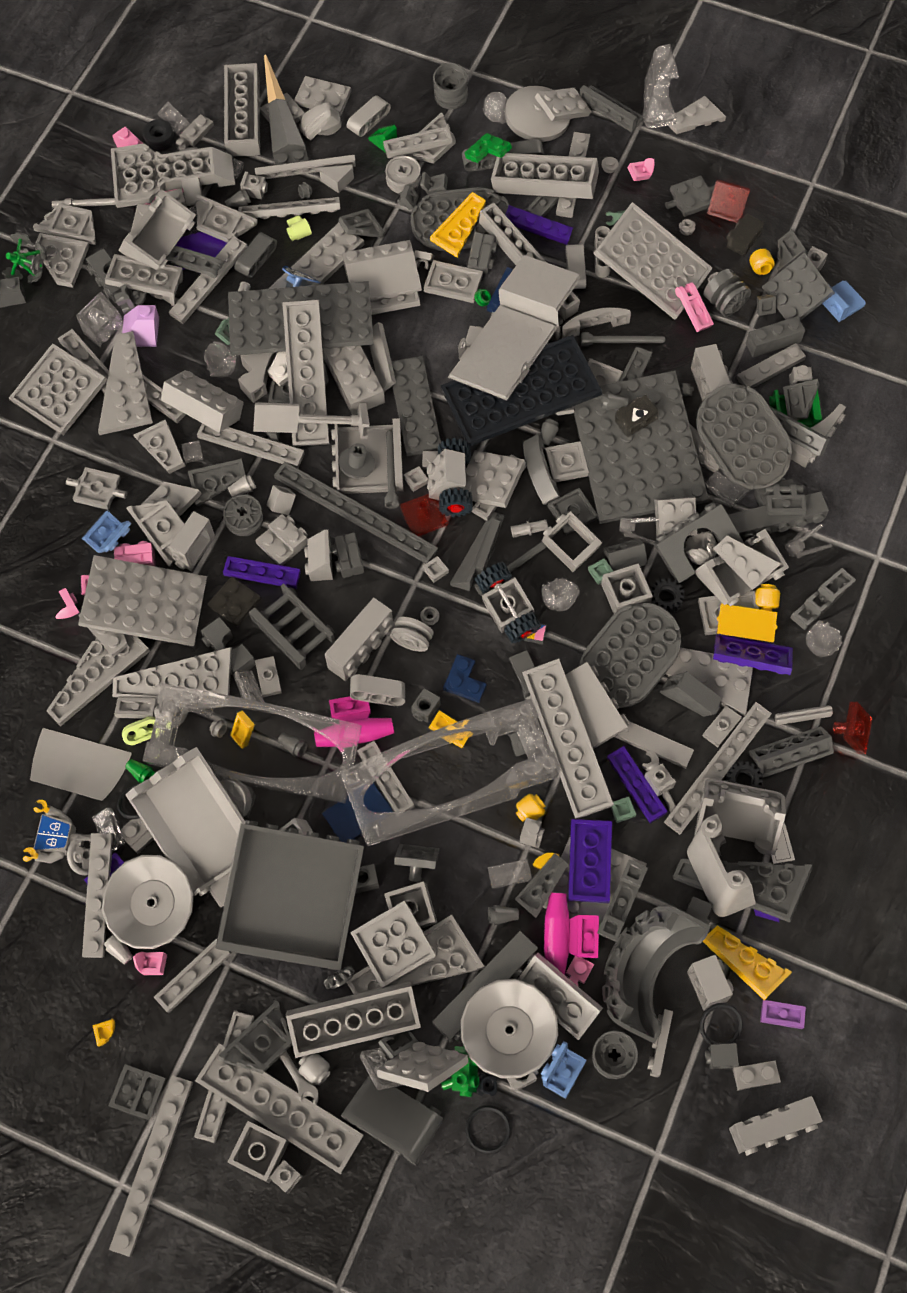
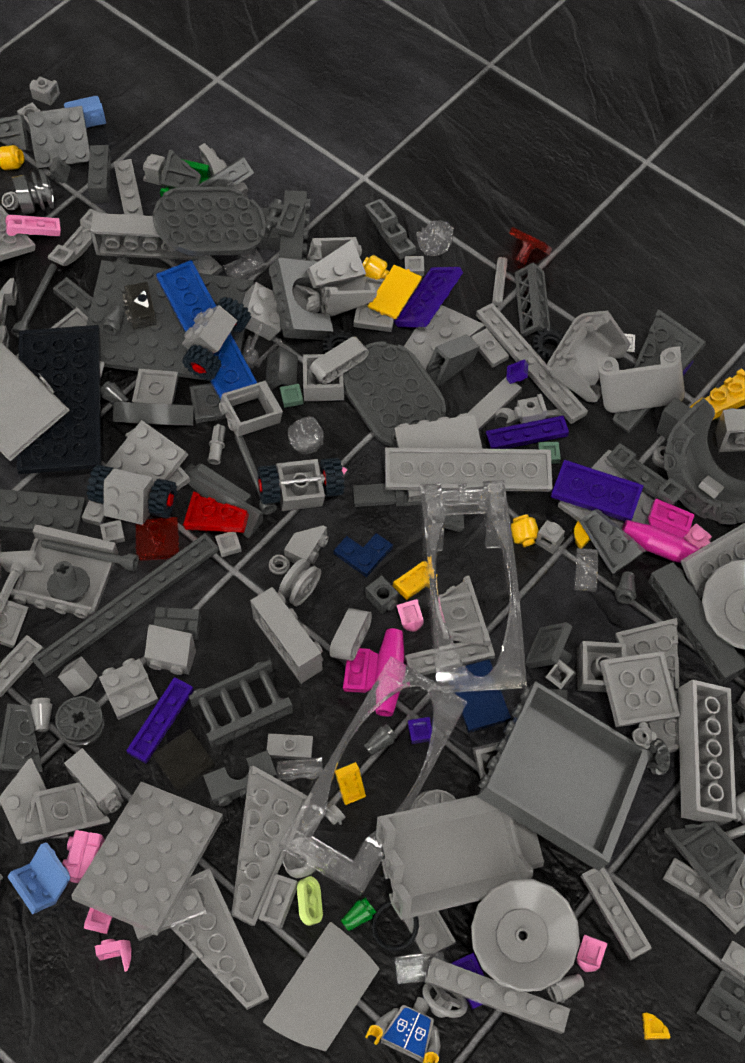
camera: 75 degrees left, 5 degrees down
clear plant [785,524,833,558] -> none
none -> light grey brick [30,76,60,106]
none -> light grey slope [48,209,100,266]
none -> blue plate [156,260,257,401]
none -> brick [182,297,251,380]
none -> red wing [183,491,249,533]
none -> light grey slope [284,525,329,564]
none -> light grey beam [310,337,369,384]
none -> bright pink plate [397,599,424,632]
none -> light grey plate [405,256,424,276]
none -> dark purple plate [408,717,434,744]
none -> light grey wing [433,576,491,646]
none -> dark purple plate [506,359,528,384]
none -> light grey leg [546,660,576,689]
none -> light grey plate [632,722,657,749]
none -> light grey tile [698,475,725,499]

